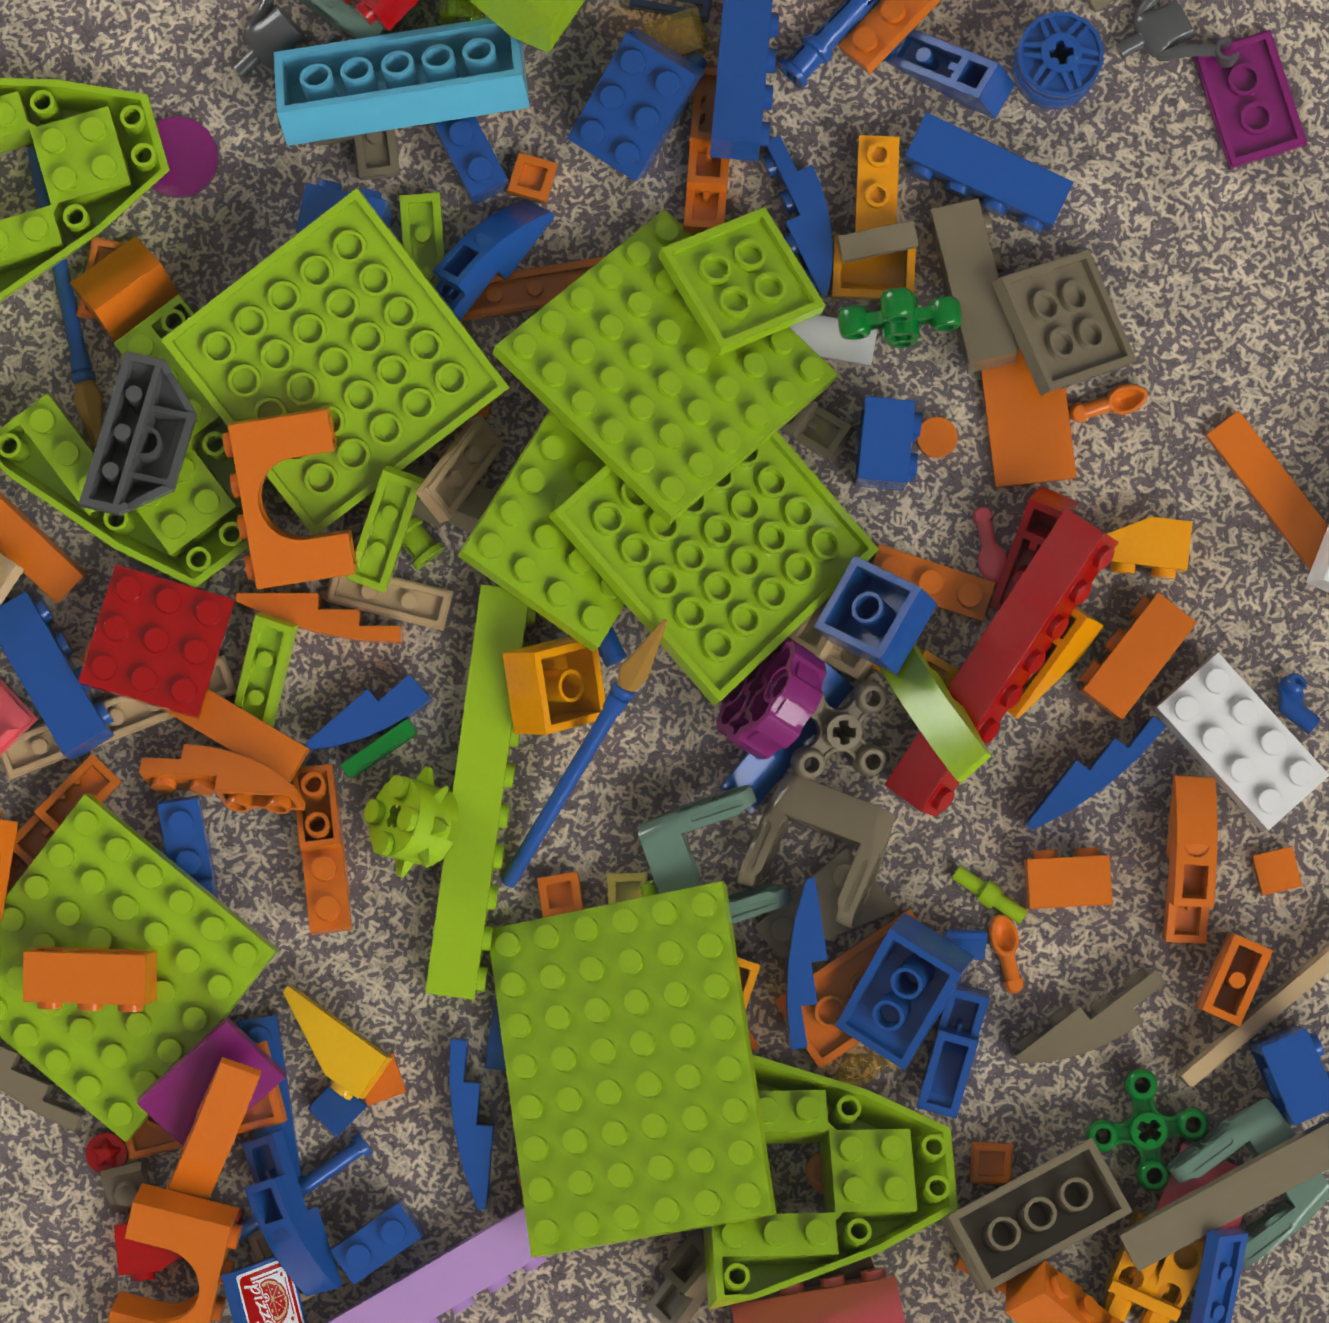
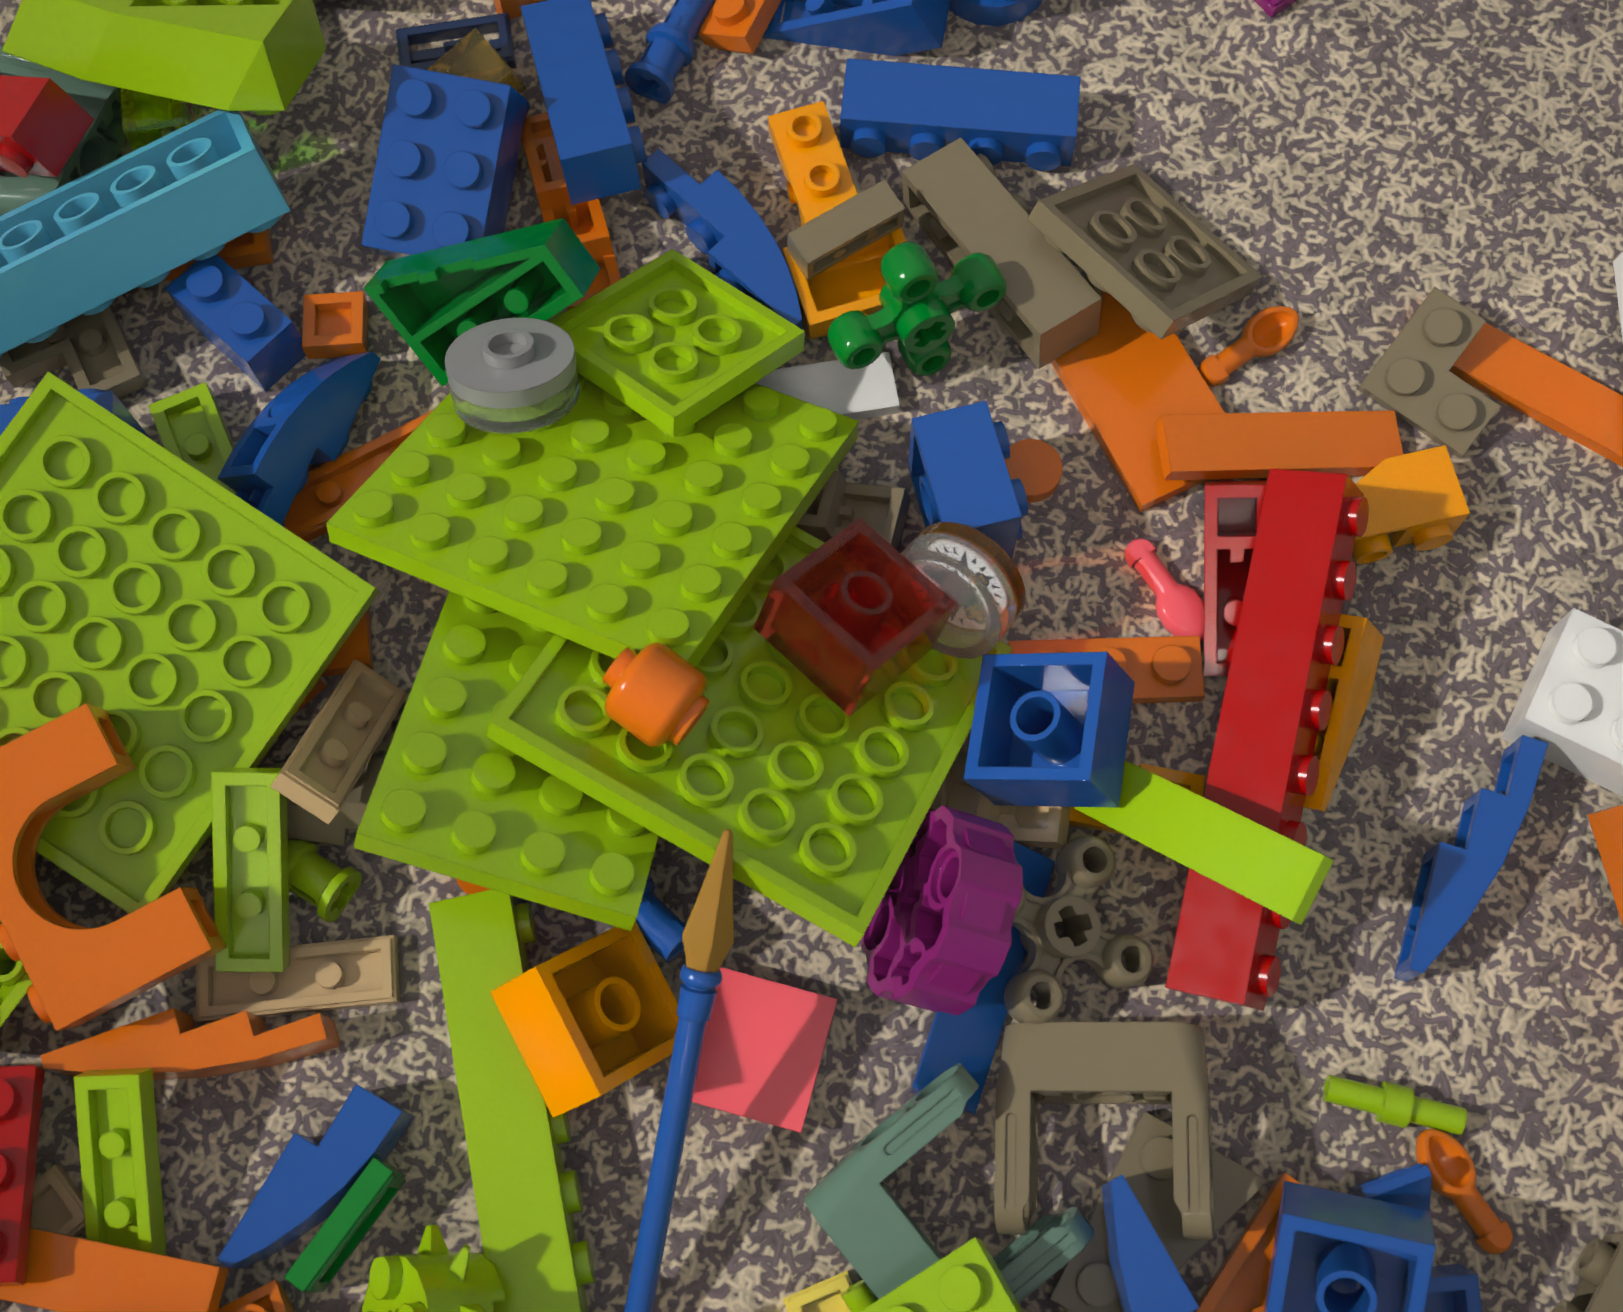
camera: 20 degrees left, 15 degrees down
orange brick [1024,847,1113,909] -> none
orange brick [1079,592,1197,721] -> none
none -> green wedge [363,218,601,387]
none -> light grey piece [445,318,580,434]
none -> orange head [602,642,711,747]
none -> coral piece [692,967,838,1133]
none -> clear red brick [753,518,957,717]
none -> clear piece [886,522,1026,658]
none -> orange tile [1155,410,1403,481]
none -> dark tan plate [1358,287,1500,458]

